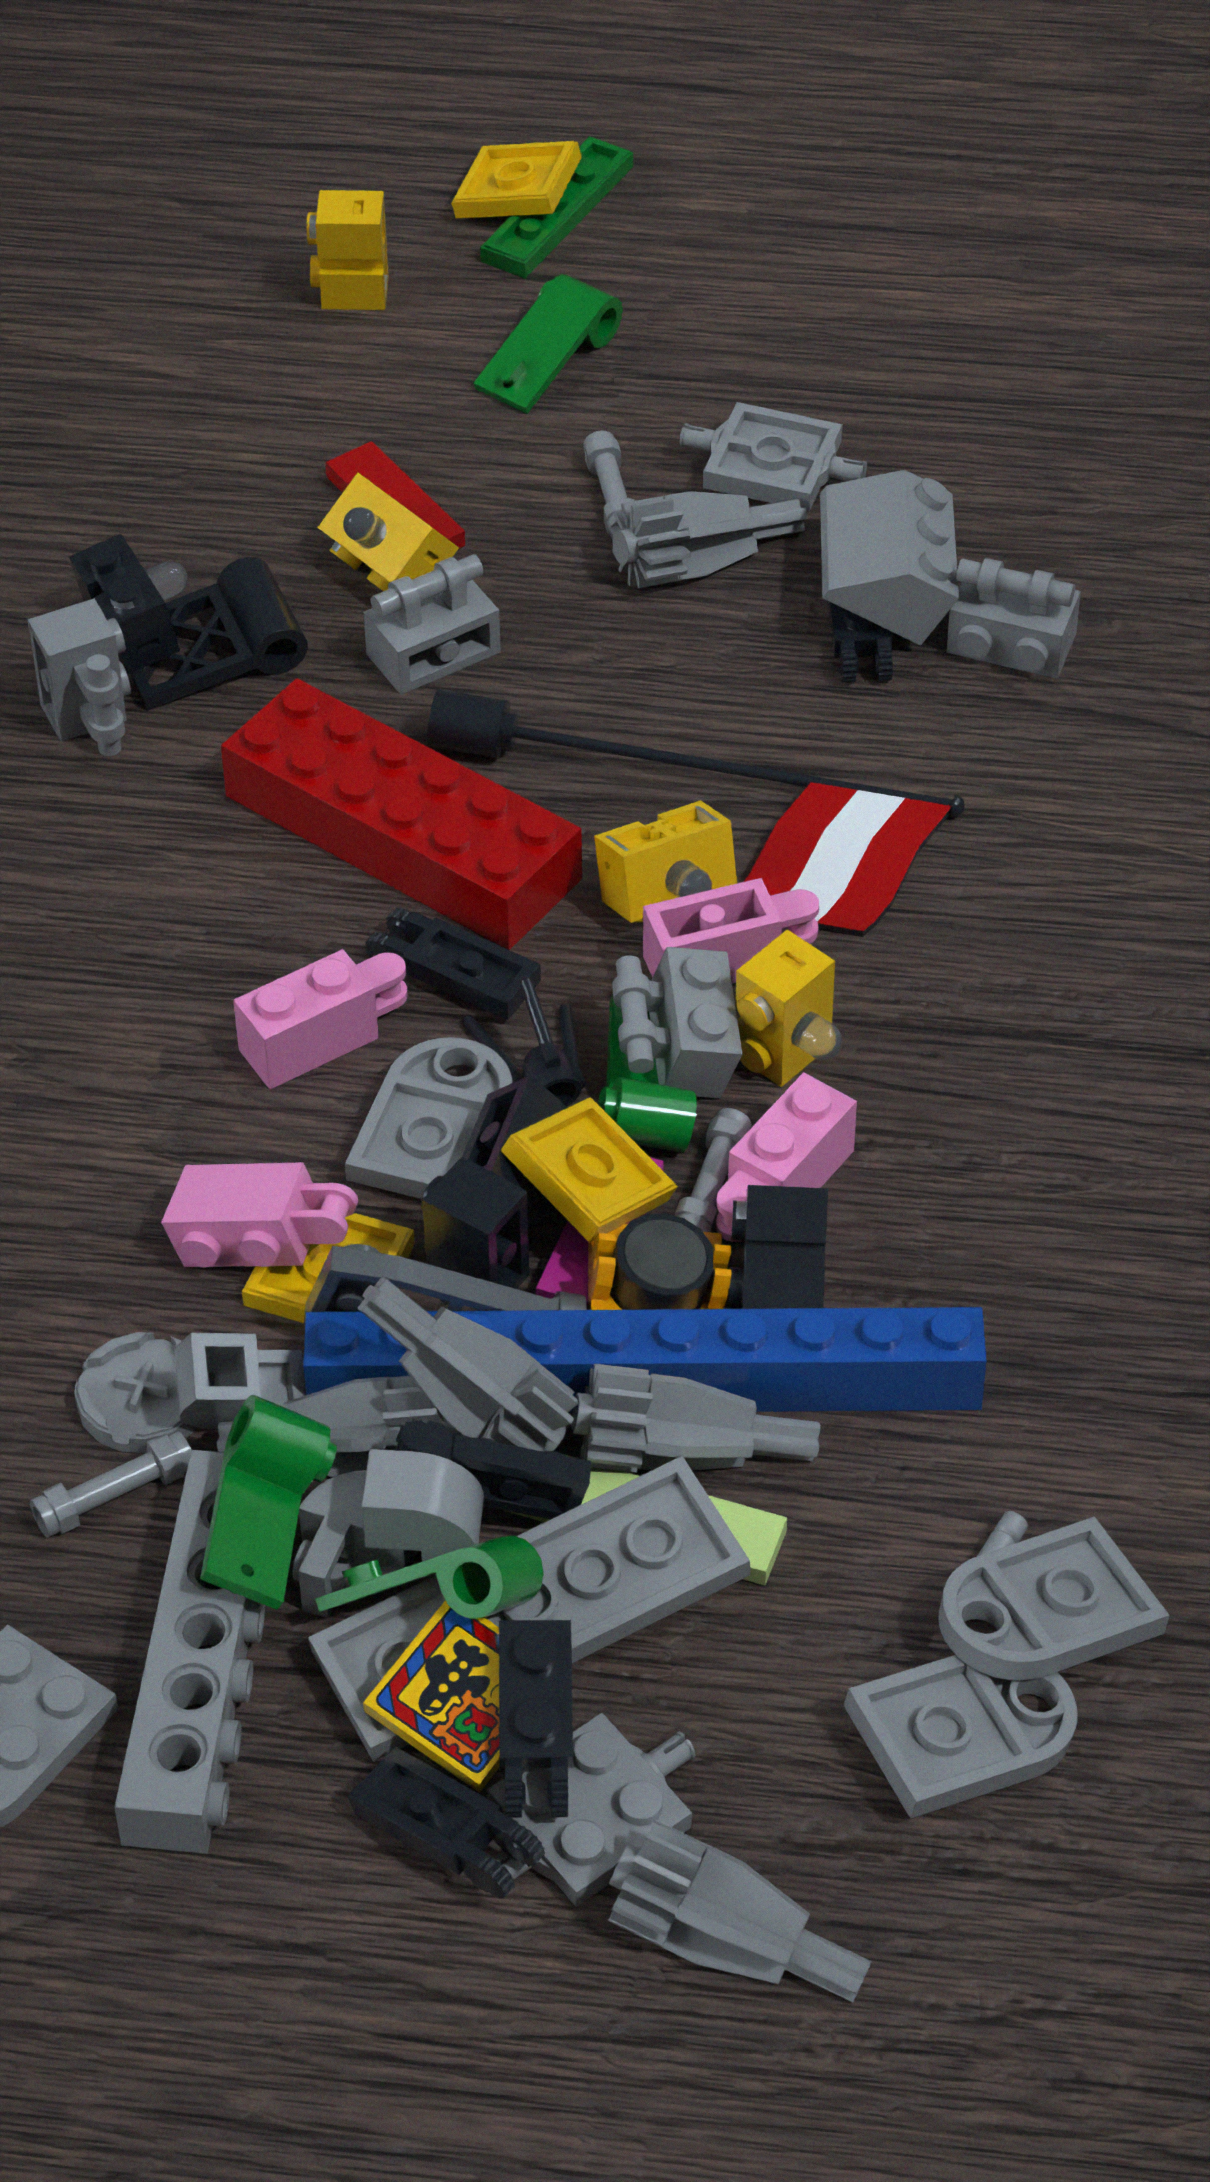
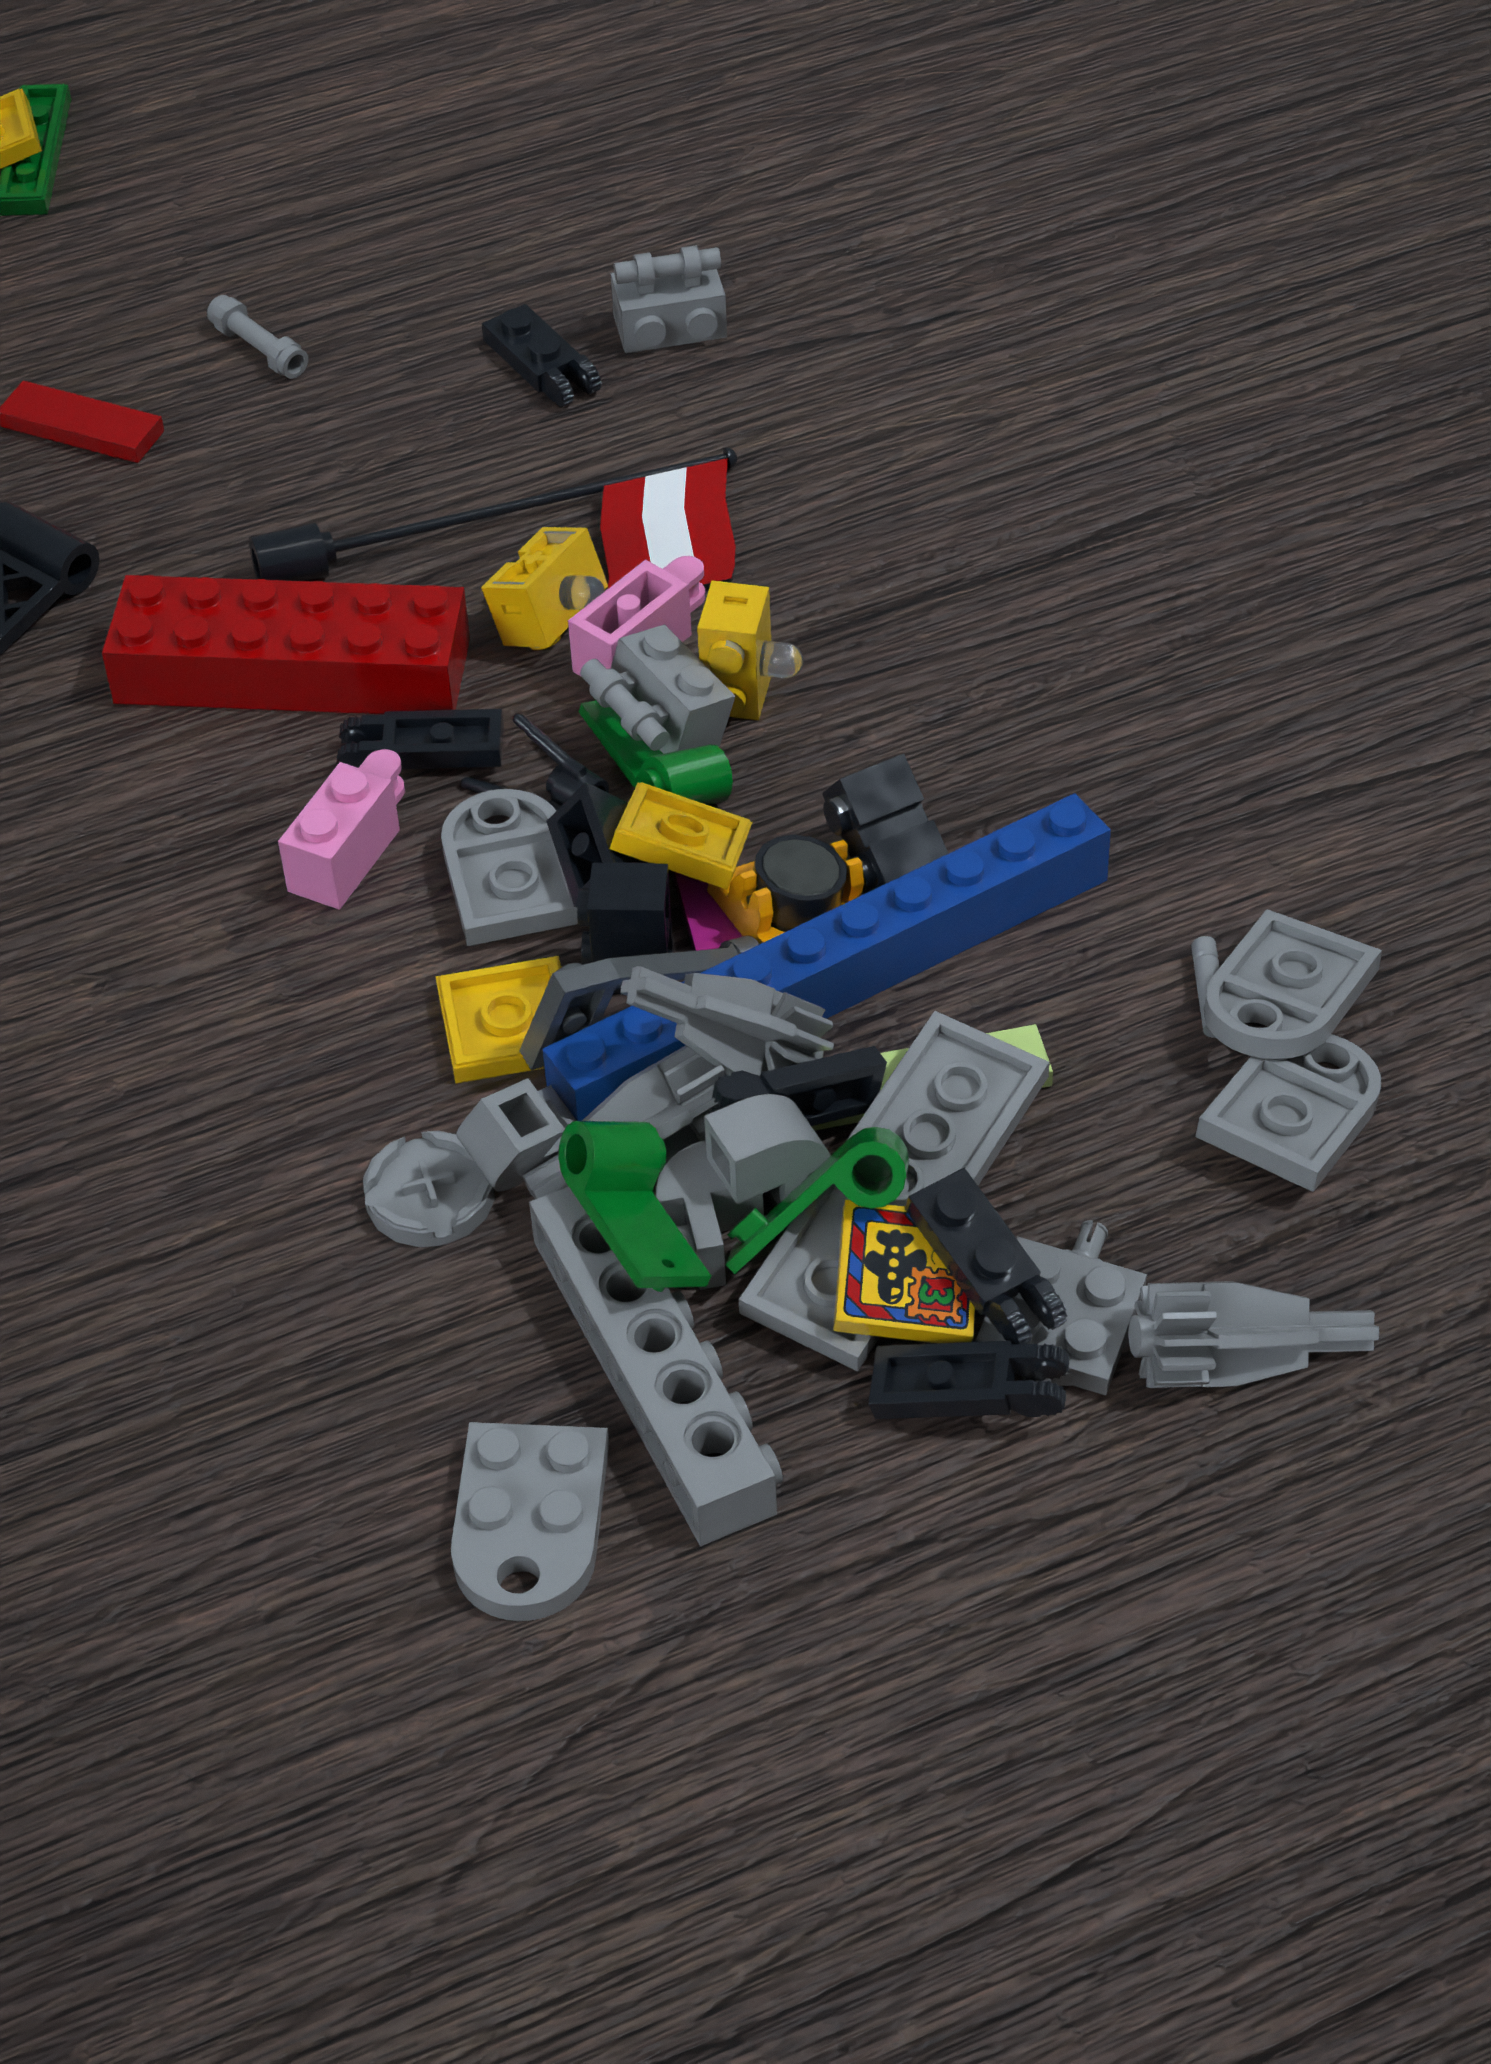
camera: 30 degrees left, 0 degrees up
light grey bar [30,1431,191,1538] -> none
bright pink brick [161,1162,358,1268] -> none
yellow piece [317,473,459,591] -> none
light grey brick [364,554,501,695] -> none
green door [473,274,623,414] -> none
light grey piece [571,1364,820,1473] -> none
light grey piece [611,491,808,588] -> none
light grey bar [674,1108,752,1233] -> none
light grey plate [680,402,867,511] -> none
bright pink brick [716,1072,857,1242] -> none
light grey slope [820,470,959,645] -> none

